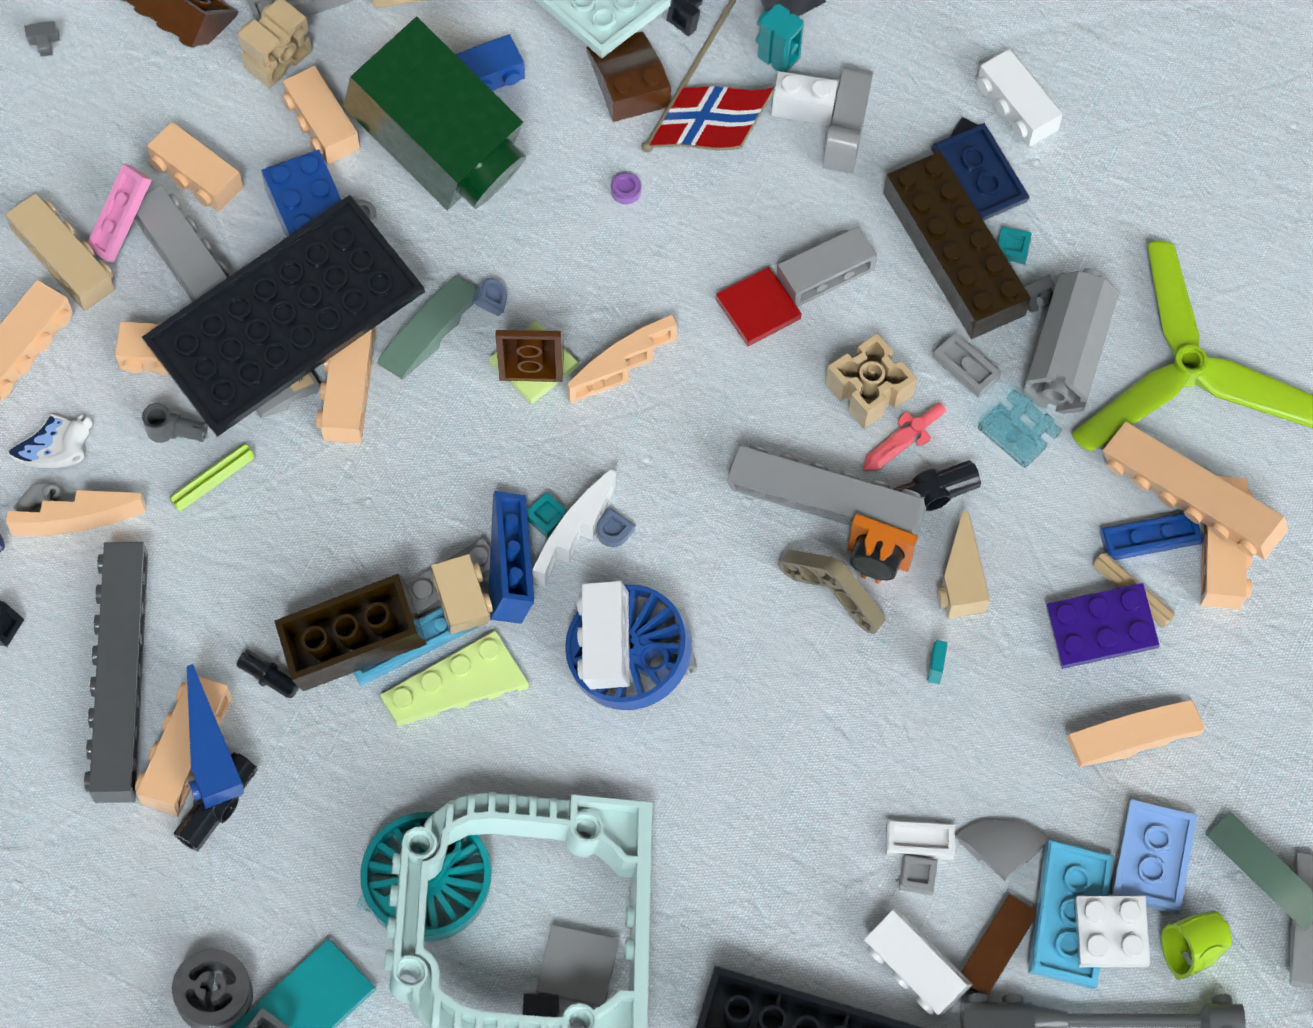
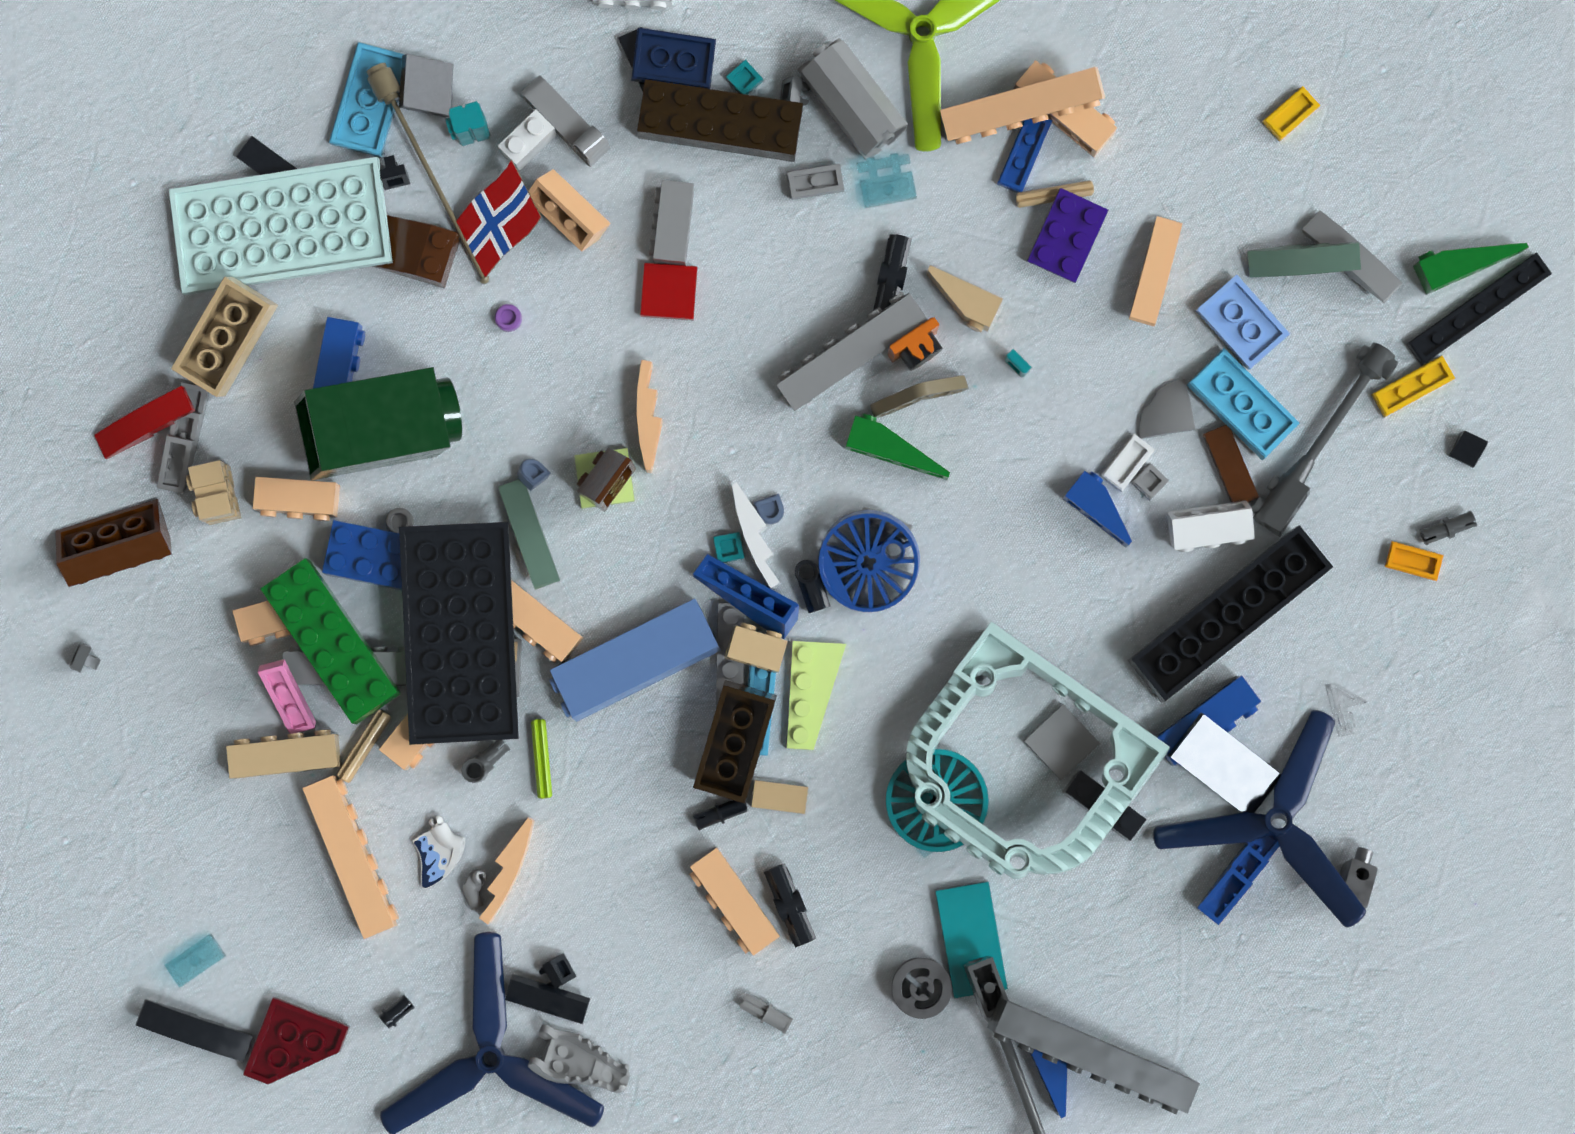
camera: 55 degrees left, 20 degrees up
dark grey brick [84,542,148,803] -> none
blue slope [187,664,244,809] -> none
white brick [577,581,630,690] -> none
tan brick [825,333,917,429] -> none
coral sword [862,402,946,471] -> none
white plate [1075,896,1150,967] -> none
lime helmet [1161,910,1232,980] -> none
none -> green brick [261,558,401,725]
none -> tan axle [337,709,391,783]
none -> light nougat brick [529,169,611,252]
none -> medium blue brick [549,599,721,722]
none -> light grey axle [739,994,793,1034]
none -> tan tile [751,780,808,814]
none -> black piece [795,560,831,614]
none -> green slope [845,413,950,480]
none -> blue slope [1062,471,1132,548]

